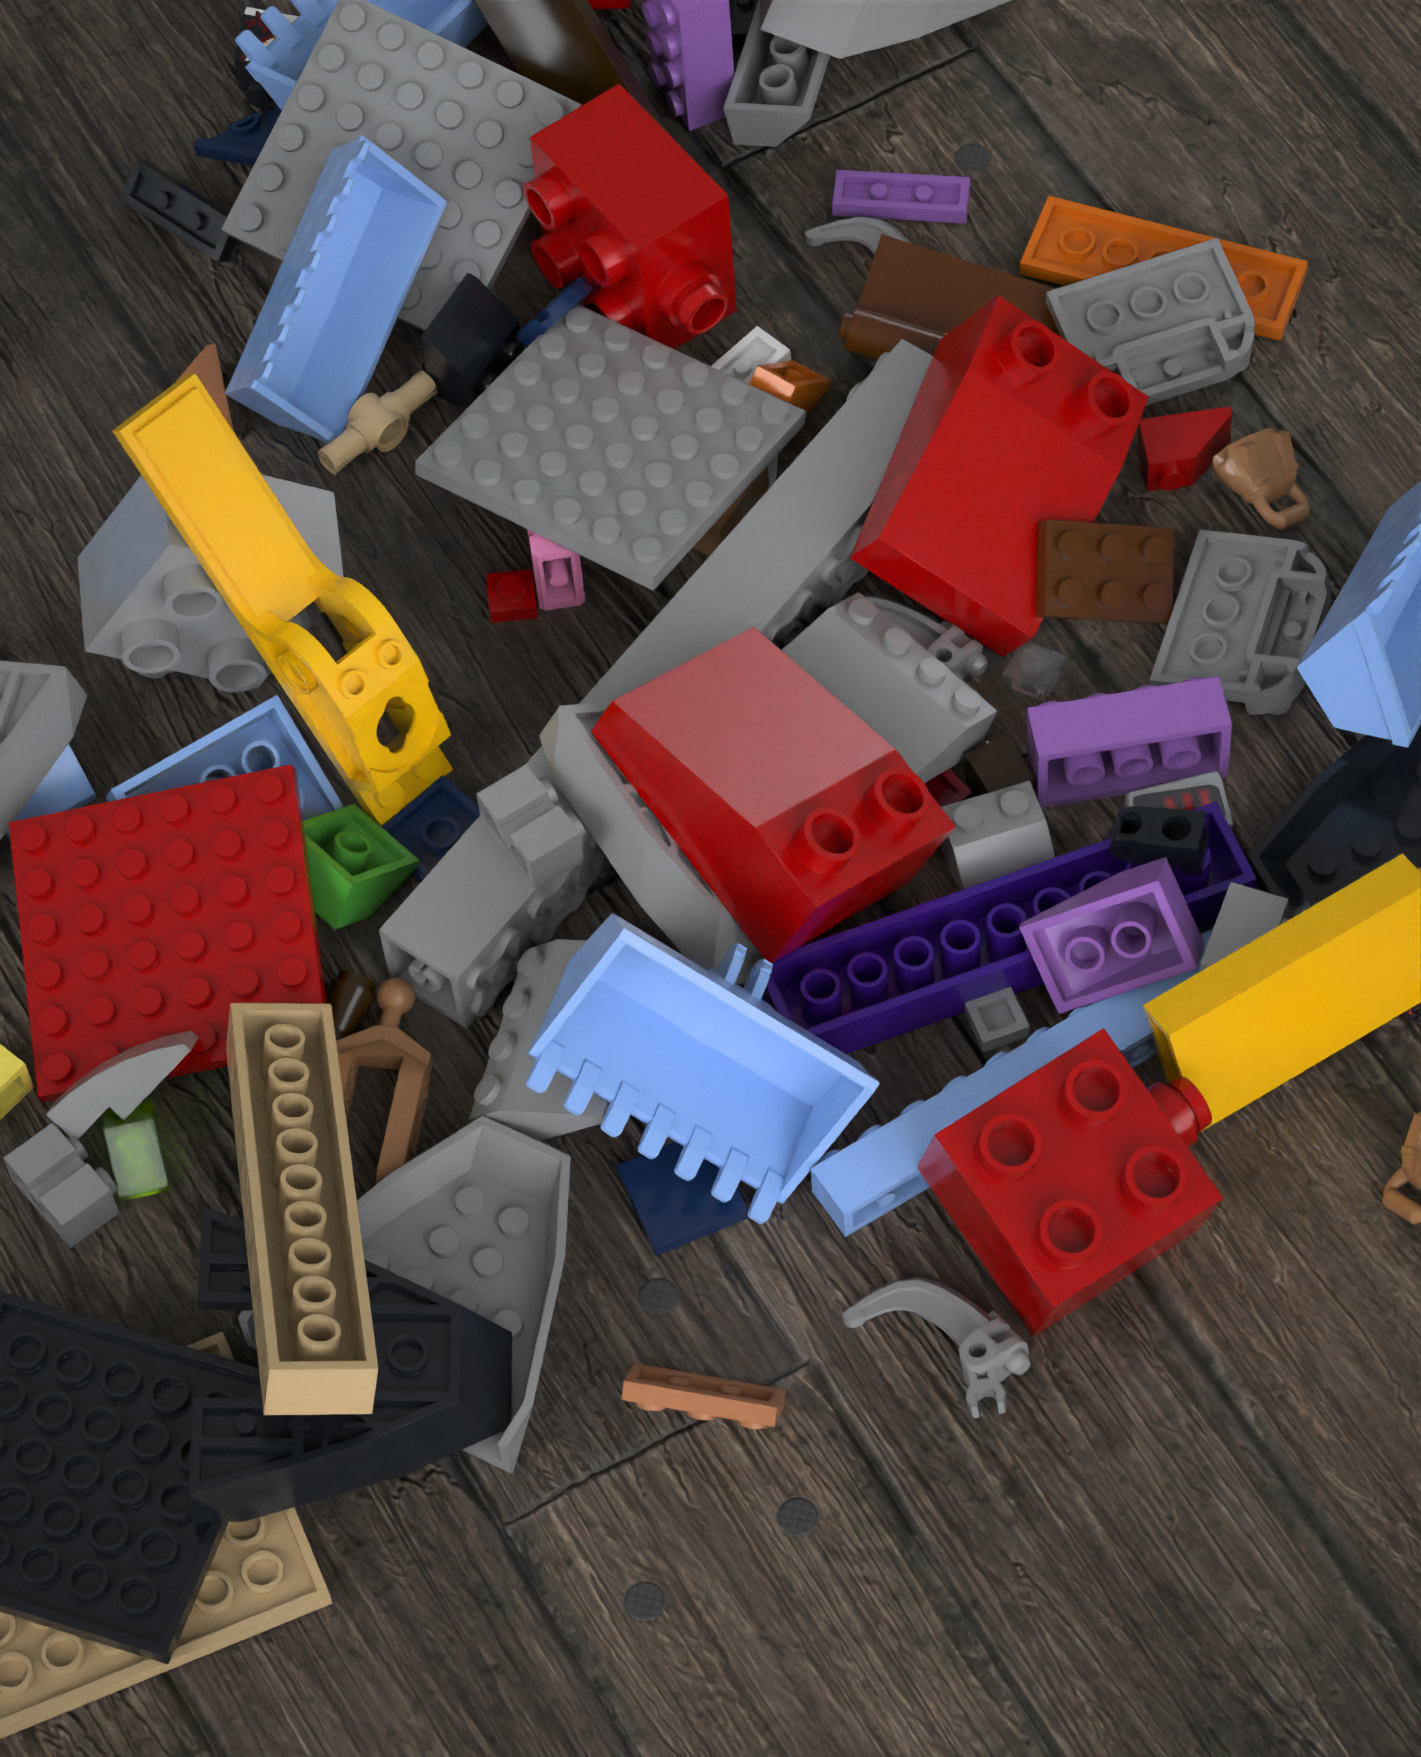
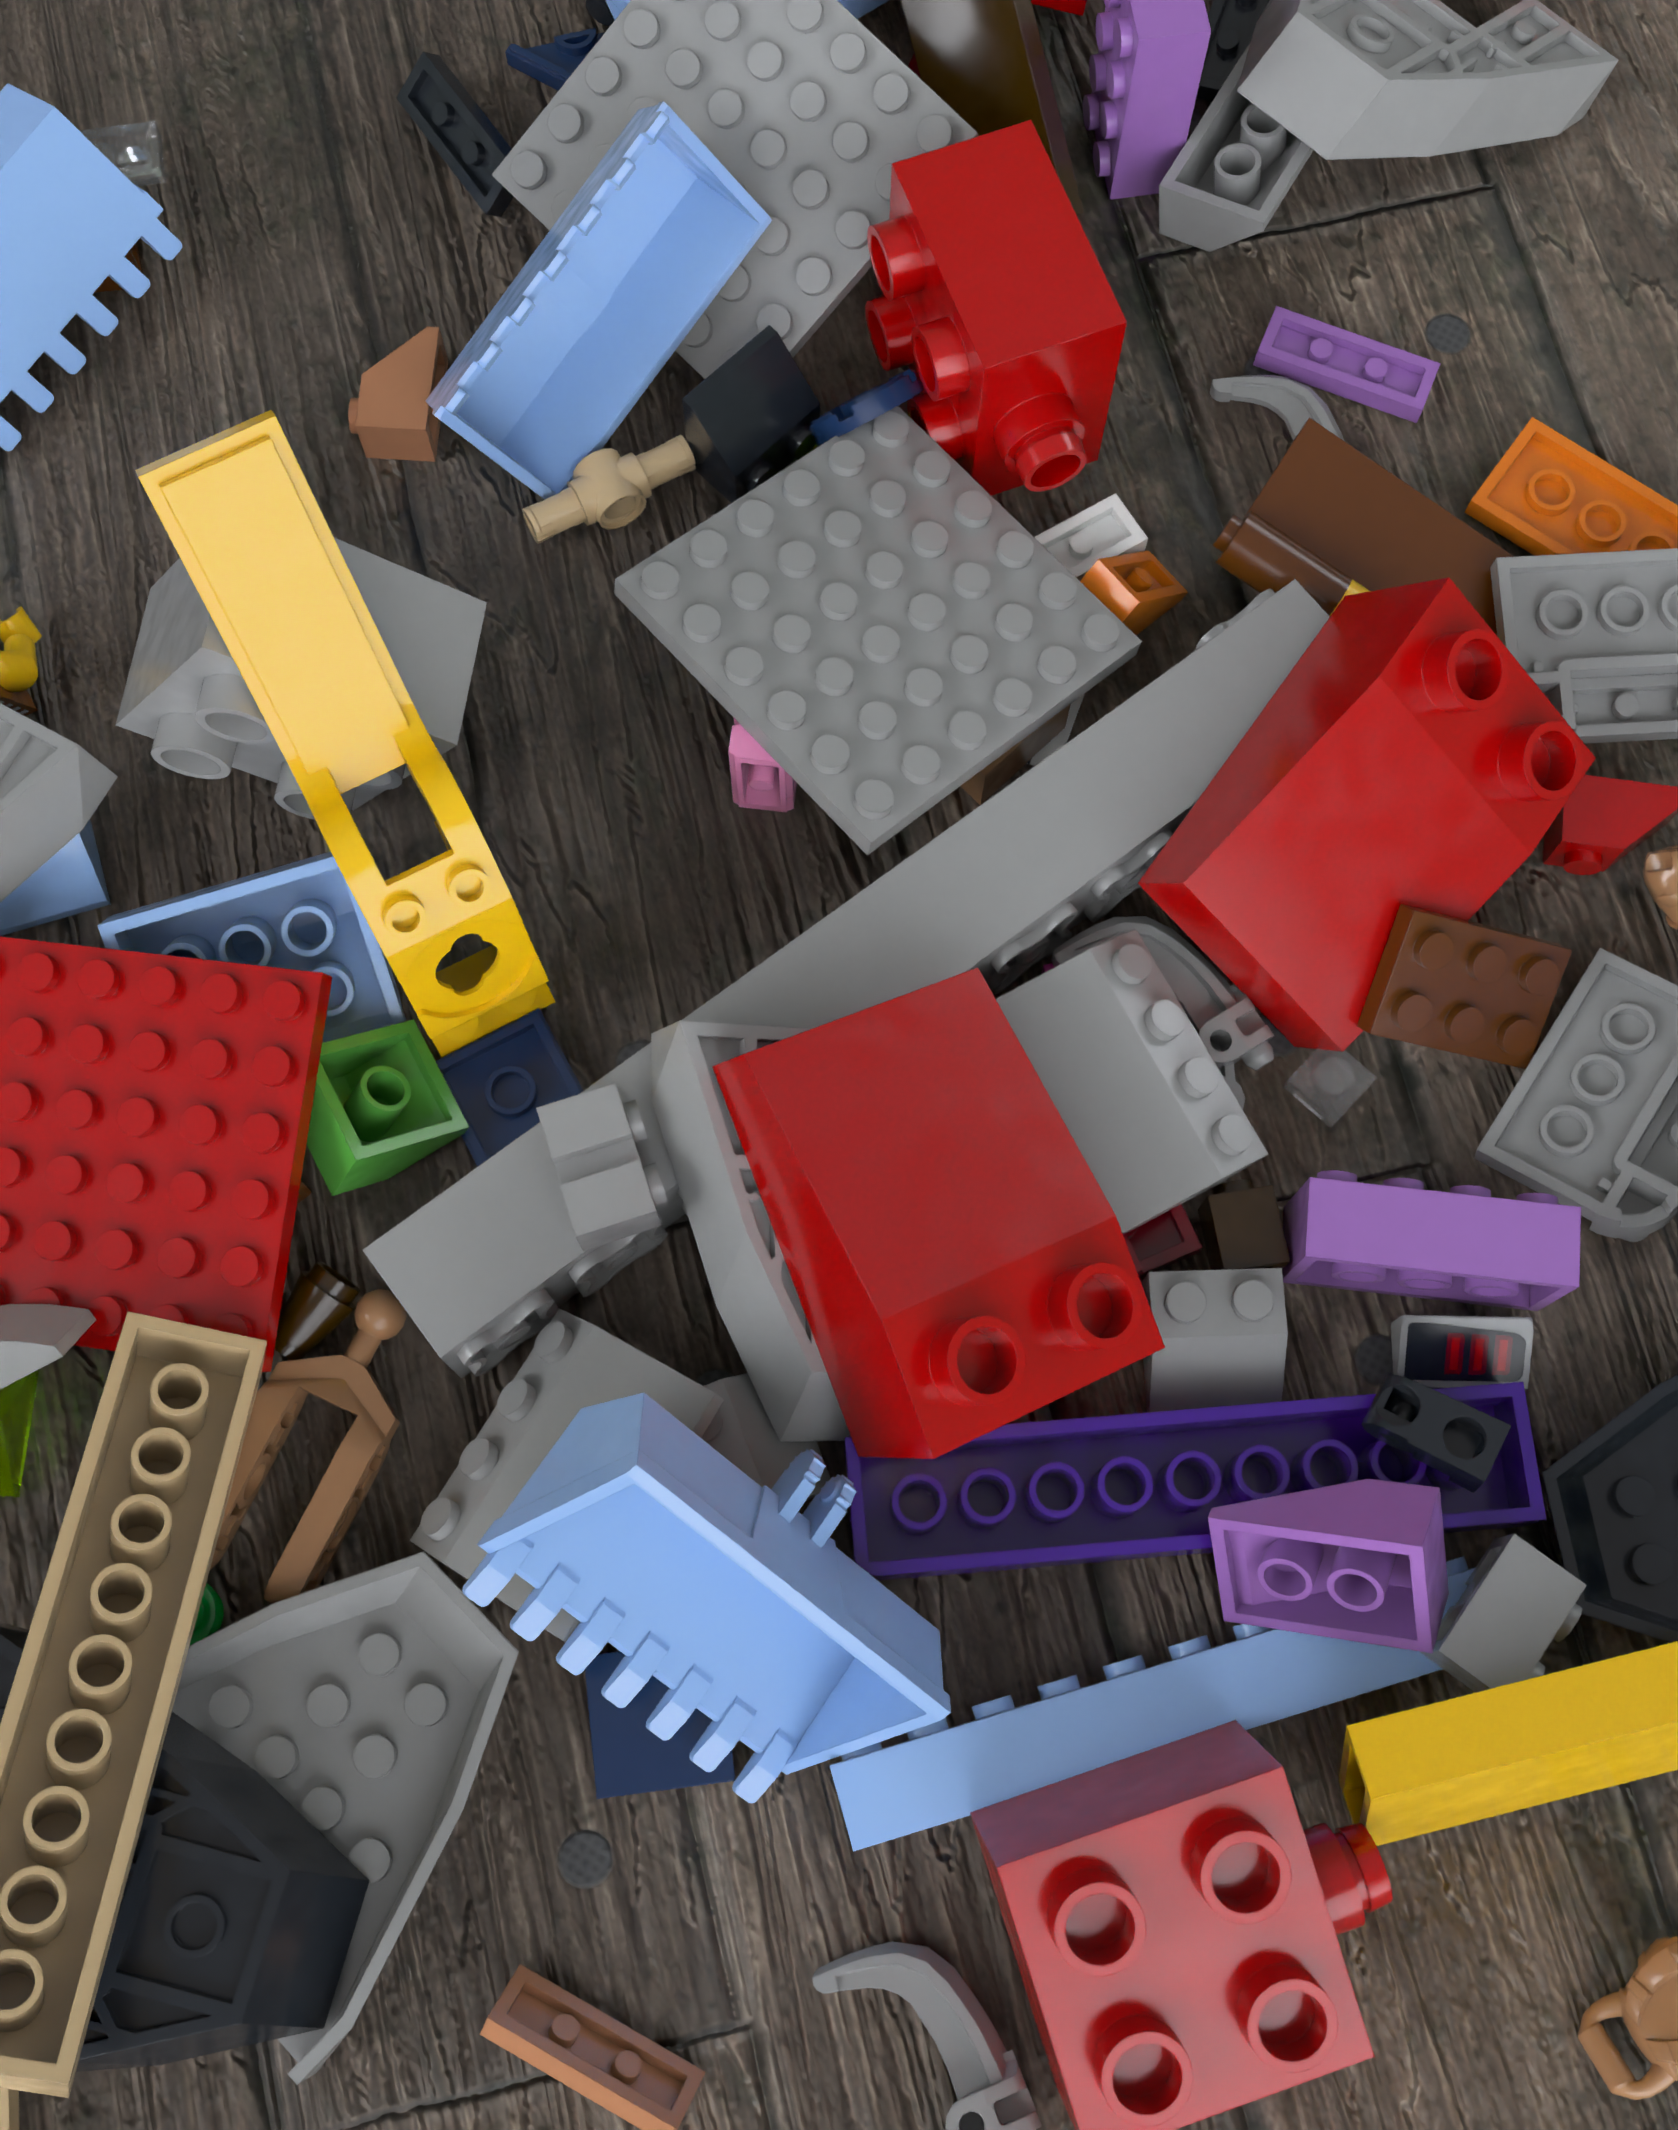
camera: 10 degrees right, 15 degrees up
red plate [486,569,538,623] -> none
light grey plate [964,986,1030,1053] -> none

